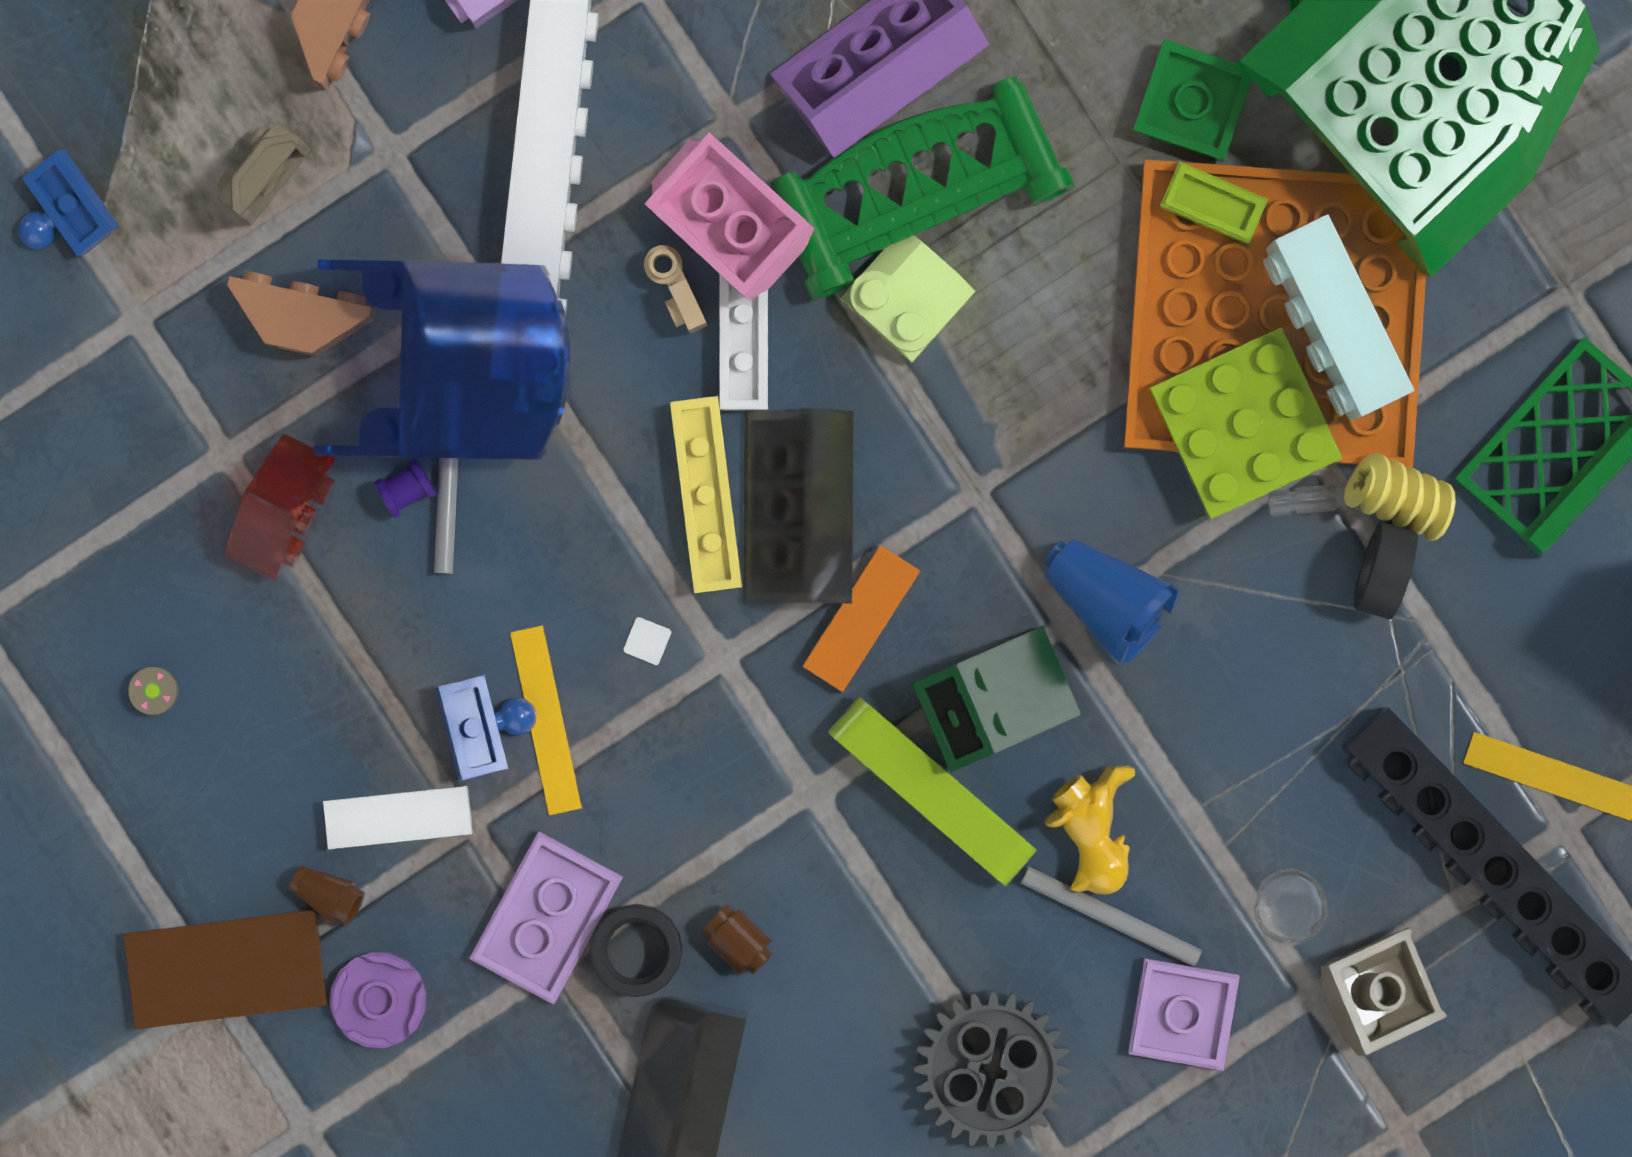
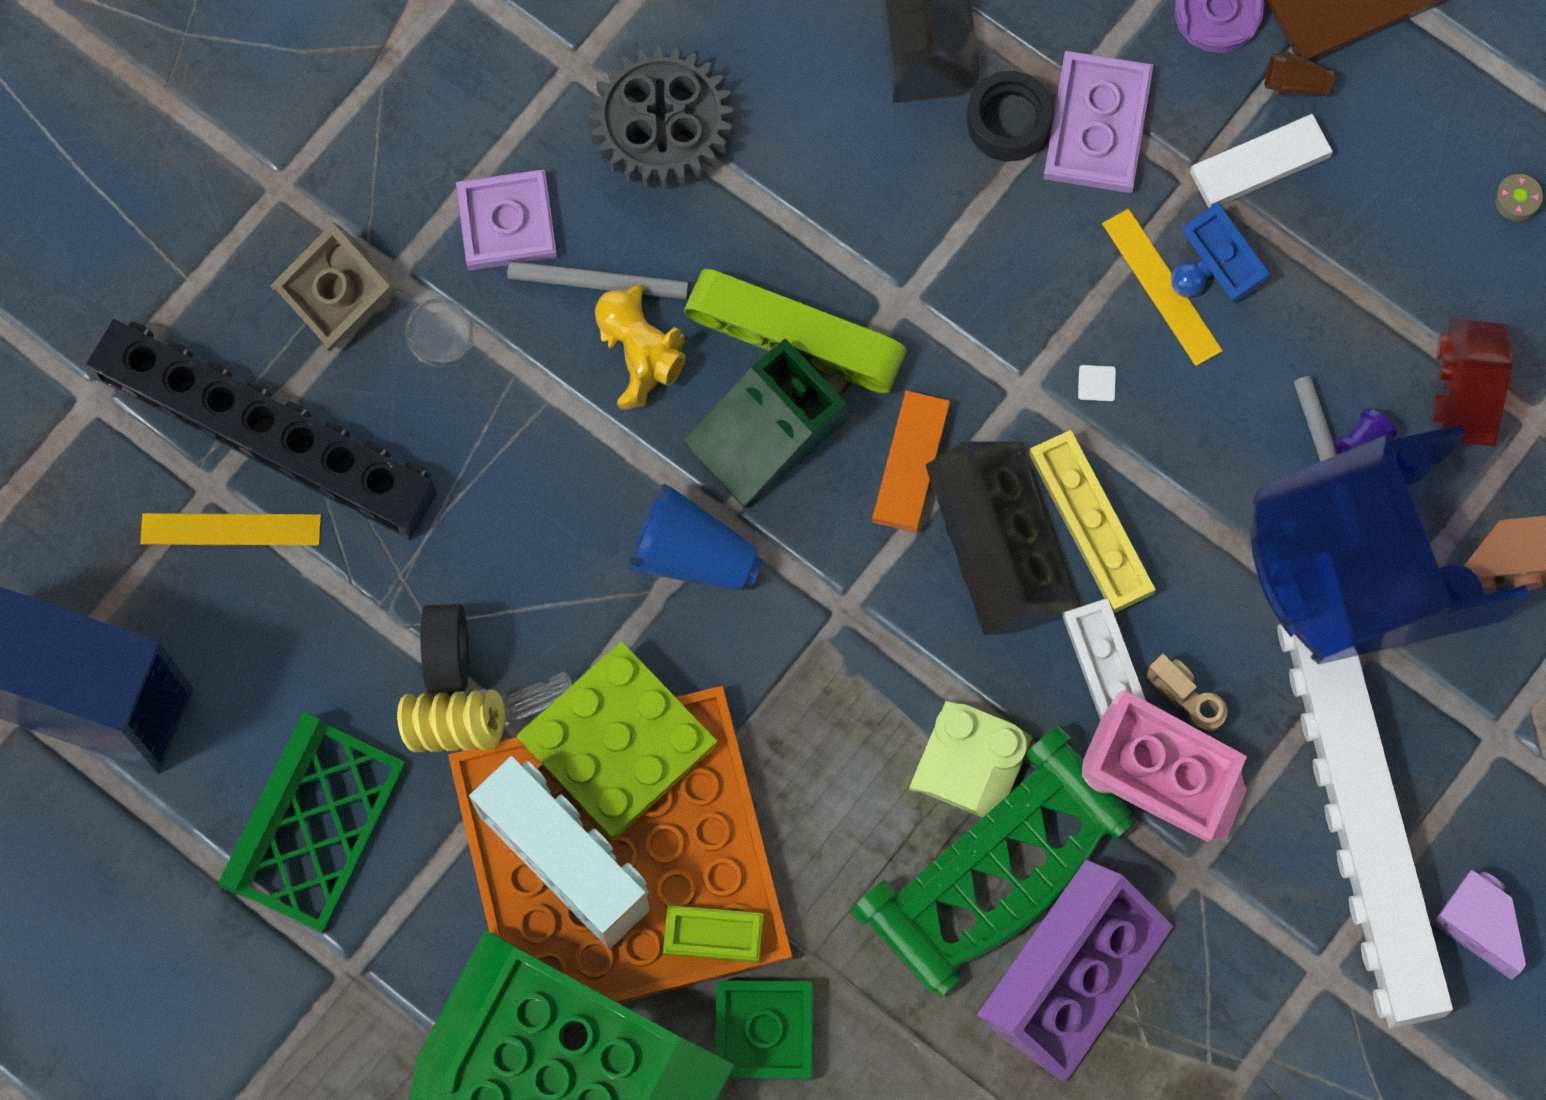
camera: 170 degrees right, 15 degrees down
reddish brown brick [701,904,773,975] -> none

